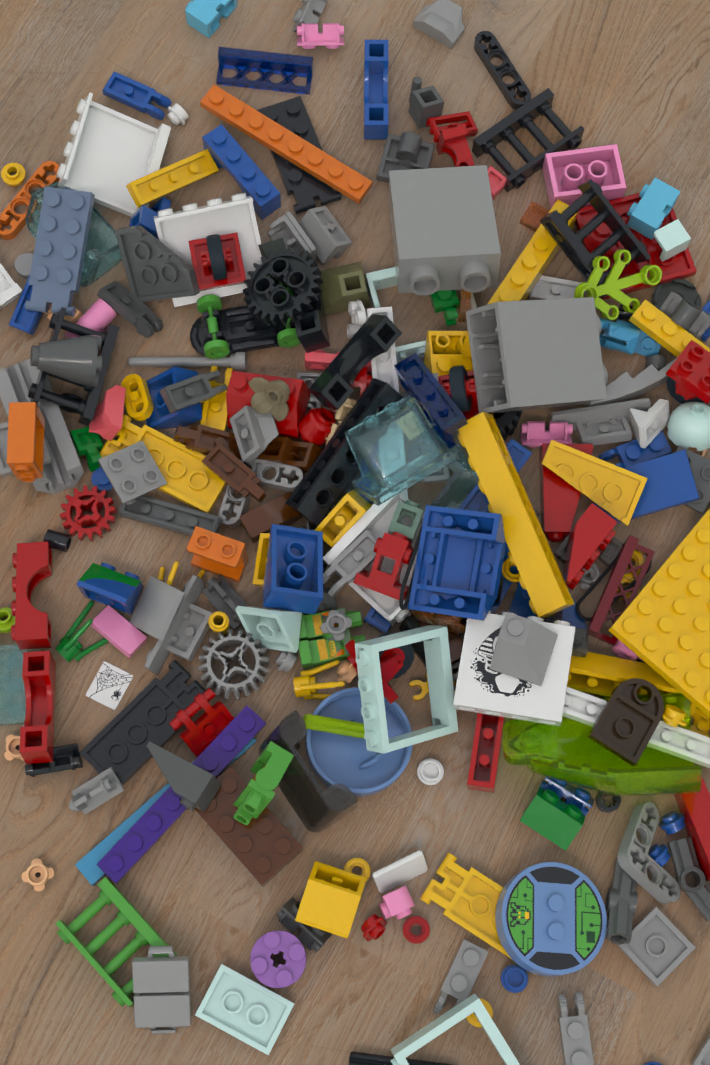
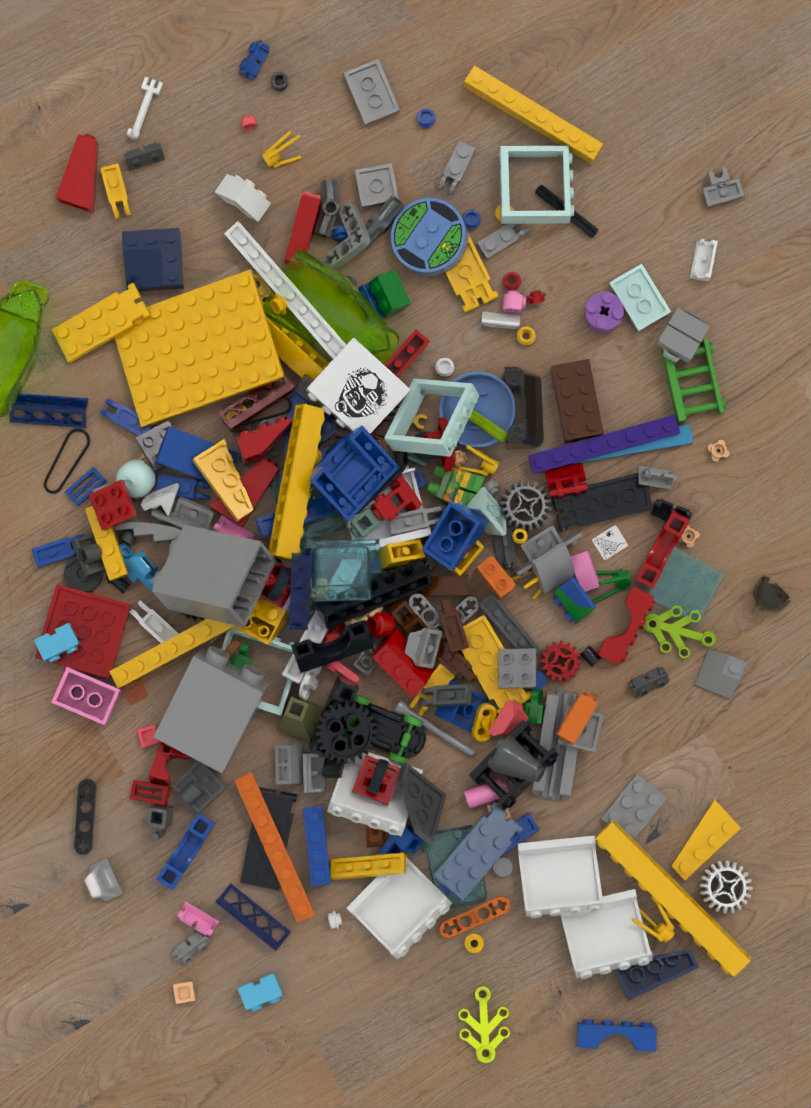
camera: 150 degrees left, 10 degrees up
dark grey hinge [97,281,164,338] -> none
blue hinge [102,71,172,120] -> none
dark grey slope [147,741,222,813] -> none
bright green hips [233,741,294,826] -> none
dark tan plate [248,377,290,422] -> none
dark grey hinge [276,897,332,953] -> none
yellow slope [295,861,367,939] -> none
light grey plate [321,610,352,641] -> none
black fence [472,88,584,192] -> none
light grey slope [489,612,558,686] -> none
black fence [539,179,651,298] -> none
lime plant [574,249,662,320] -> none
dark brown tile [587,678,664,766] -> none
light aqua panel [653,219,691,262] -> none
blue plate [659,811,686,835] -> none

